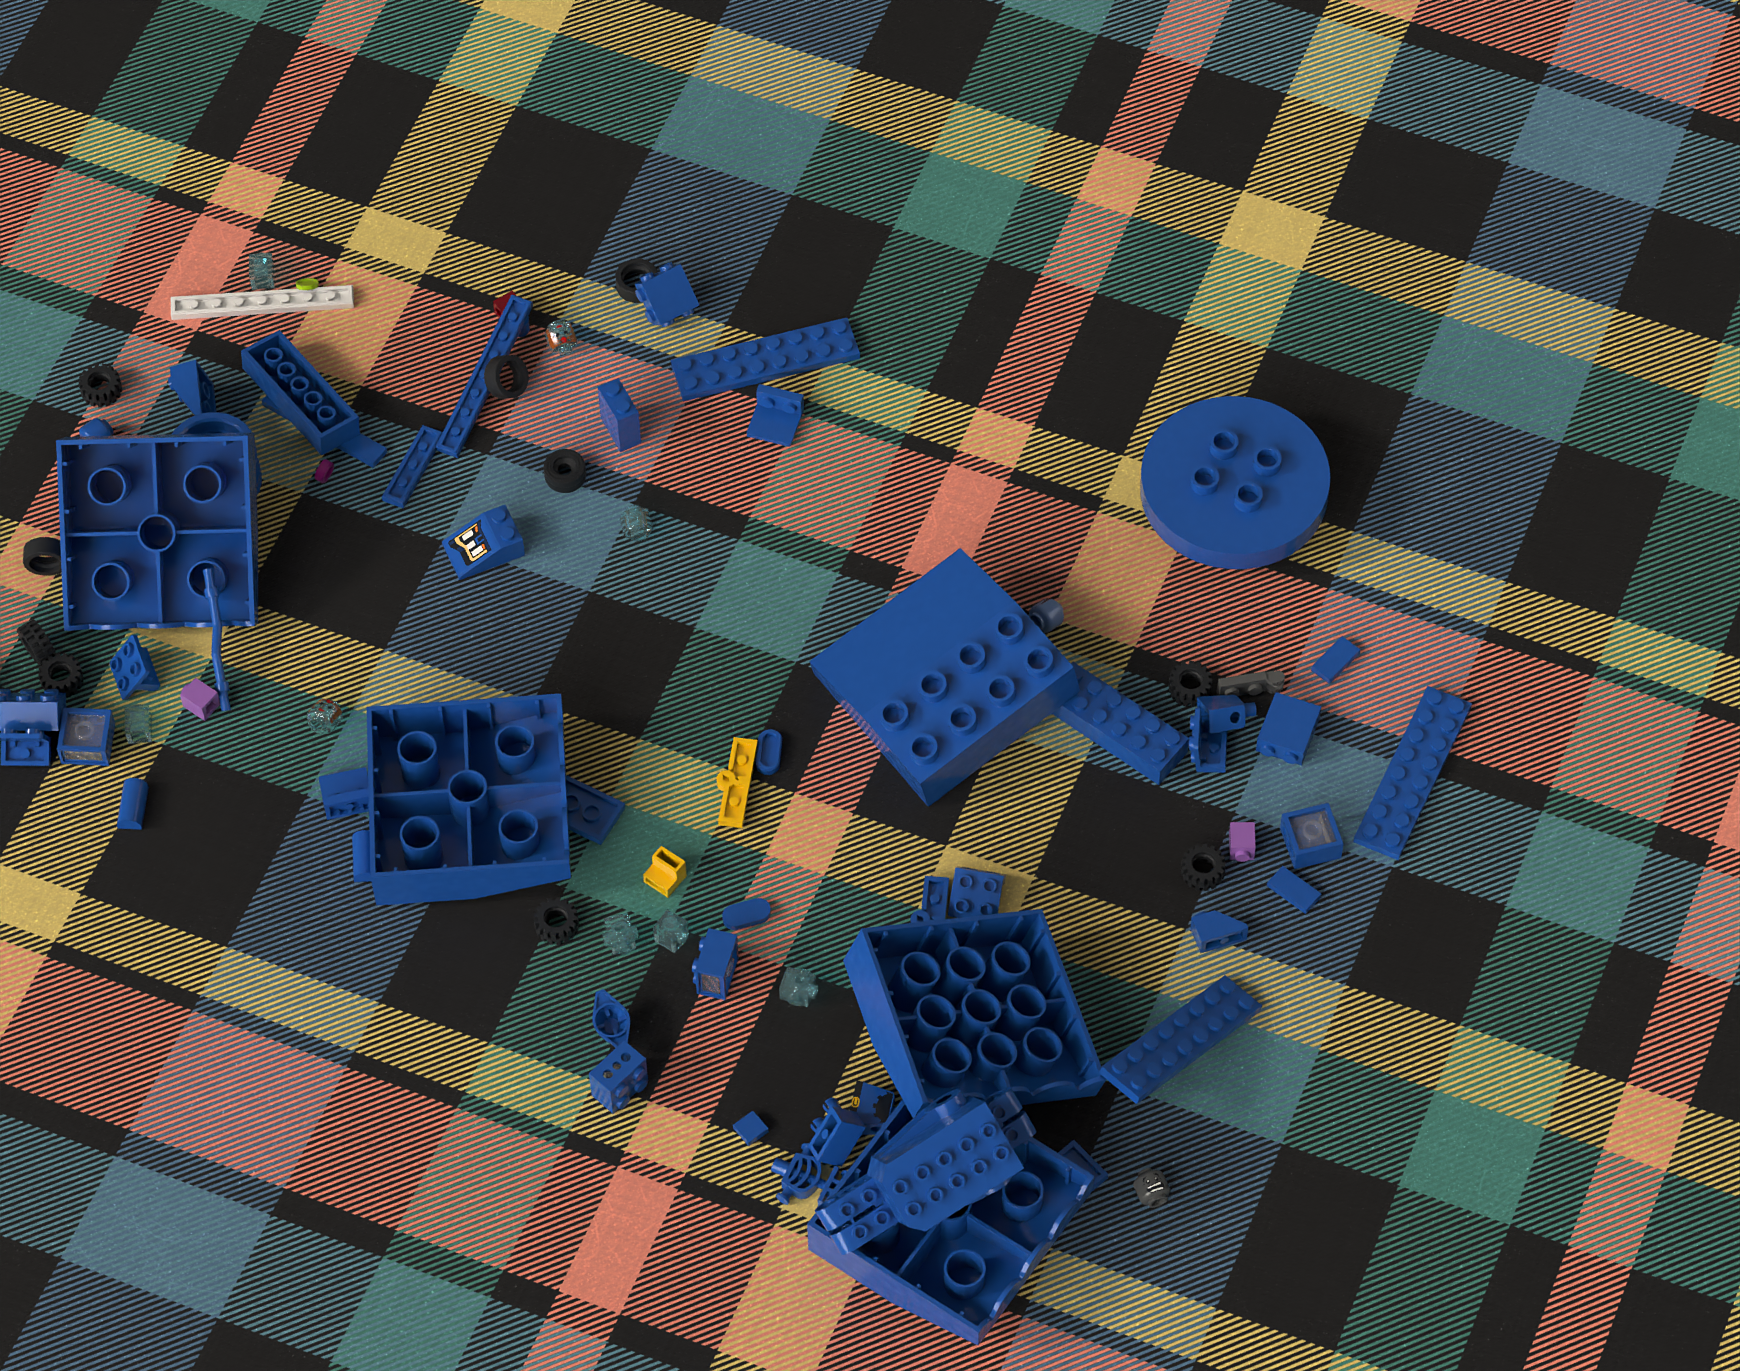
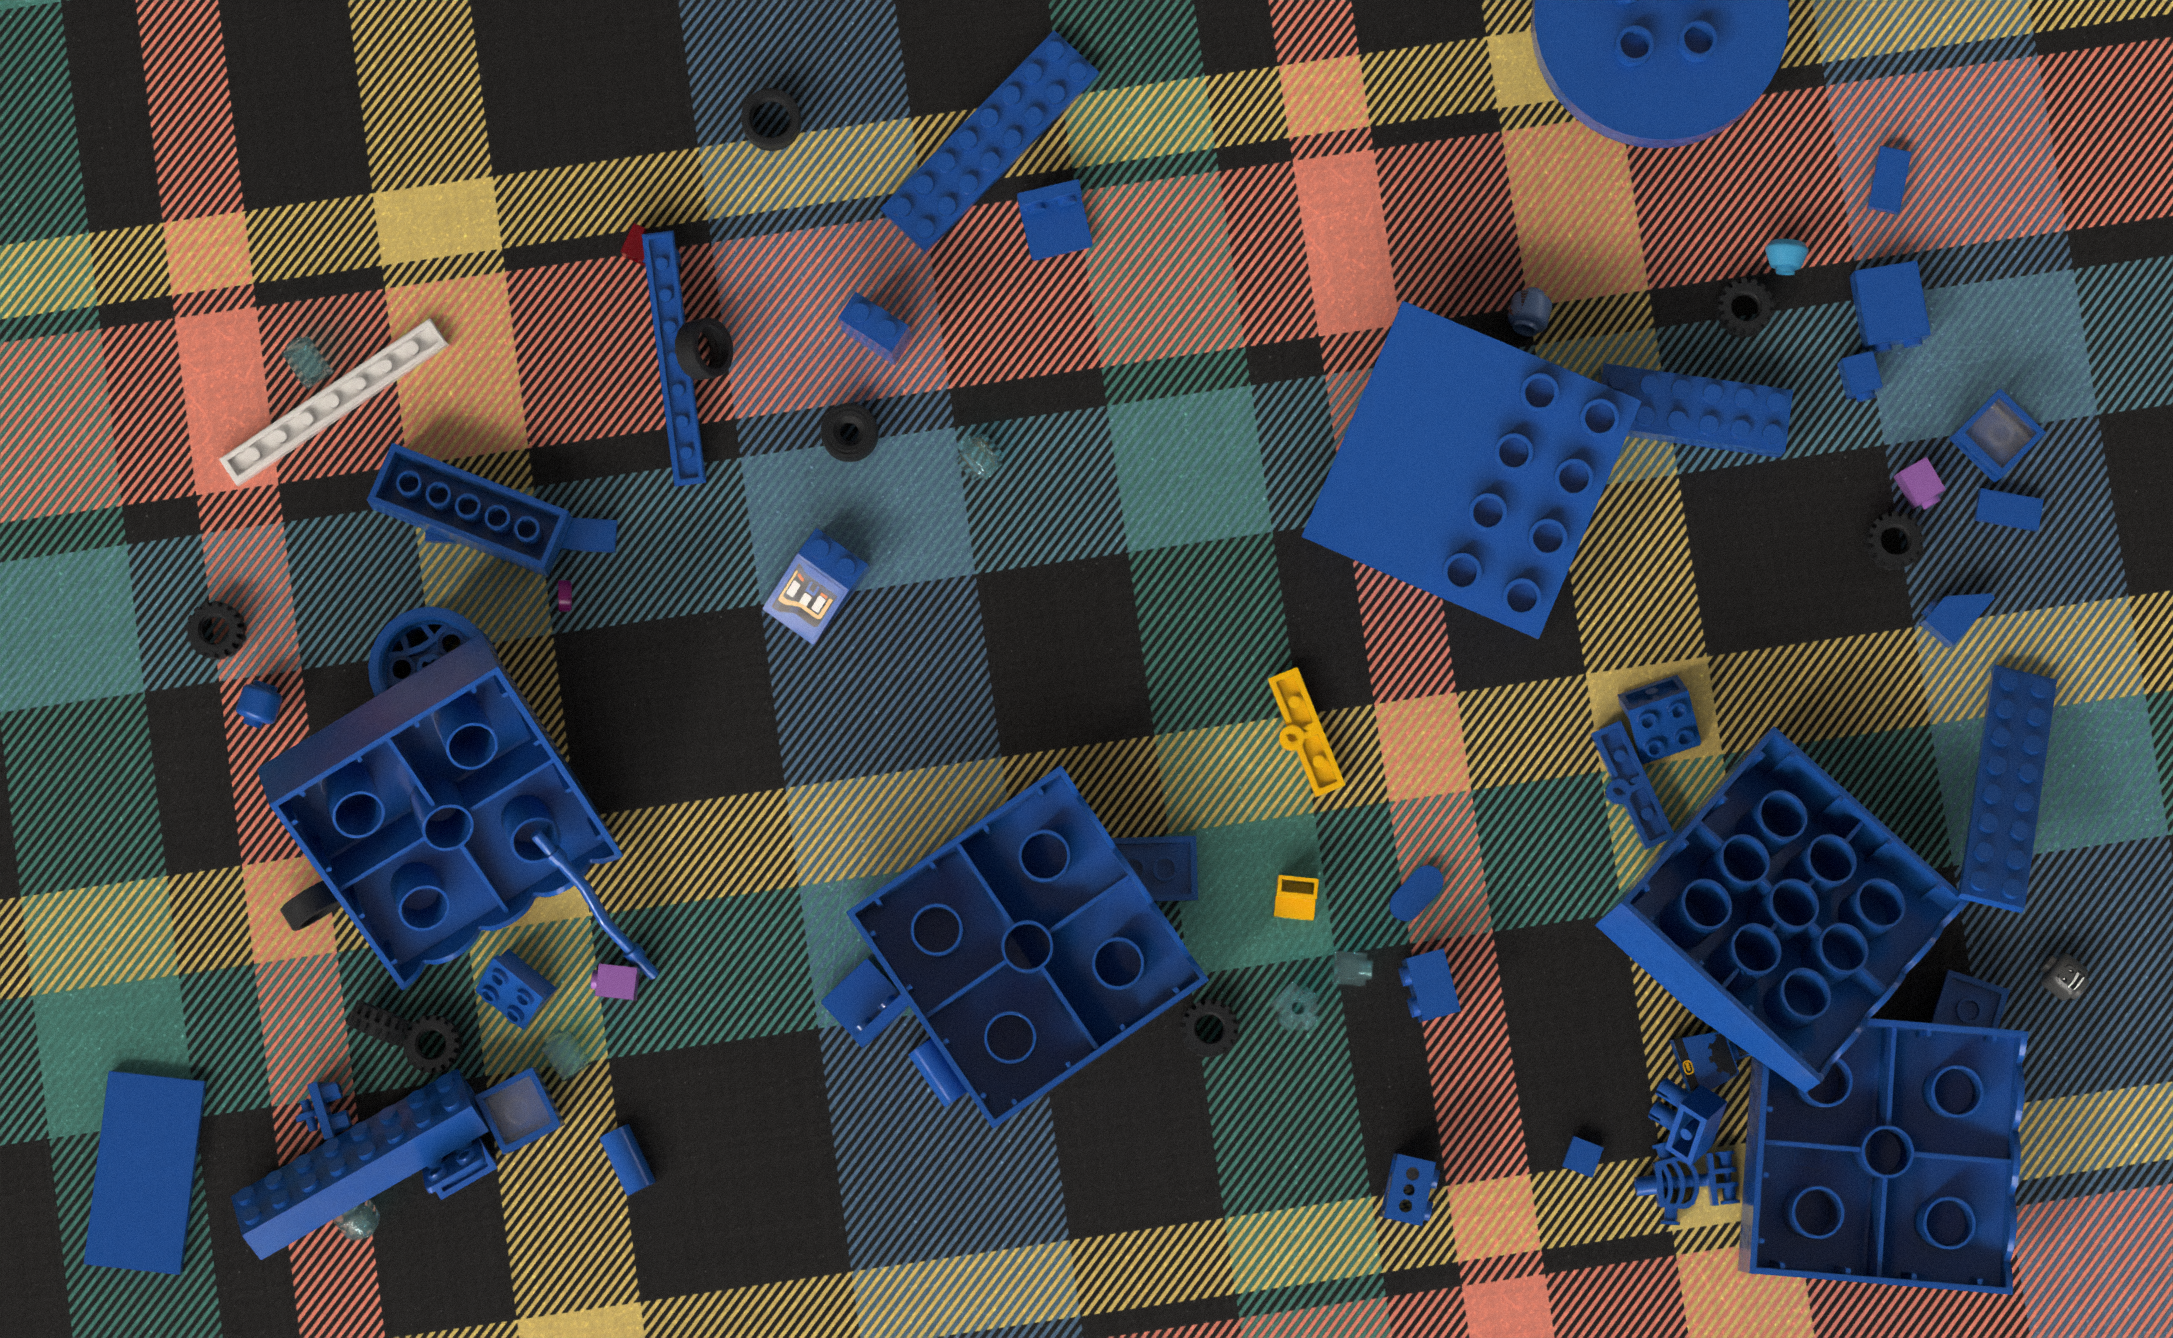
camera: 30 degrees left, 25 degrees up
blue slope [168,360,216,416] -> none
lime piece [296,278,319,290] -> none
clear light blue head [307,699,343,734] -> none
blue tile [382,425,443,509] -> none
clear light blue head [544,320,578,356] -> none
blue hat [592,989,630,1048] -> none
blue brick [635,262,699,327] -> none
blue tile [756,729,782,775] -> none
clear light blue brick [779,966,819,1007] -> none
blue piece [815,1087,1037,1255] -> none
blue bracket [1189,708,1228,773] -> none
blue torso [1197,695,1256,733] -> none
dark grey hinge [1217,670,1285,697] -> none
blue plate [1353,686,1472,860] -> none
none -> dark azure cone [1765,239,1809,275]
none -> blue brick [1837,351,1883,402]

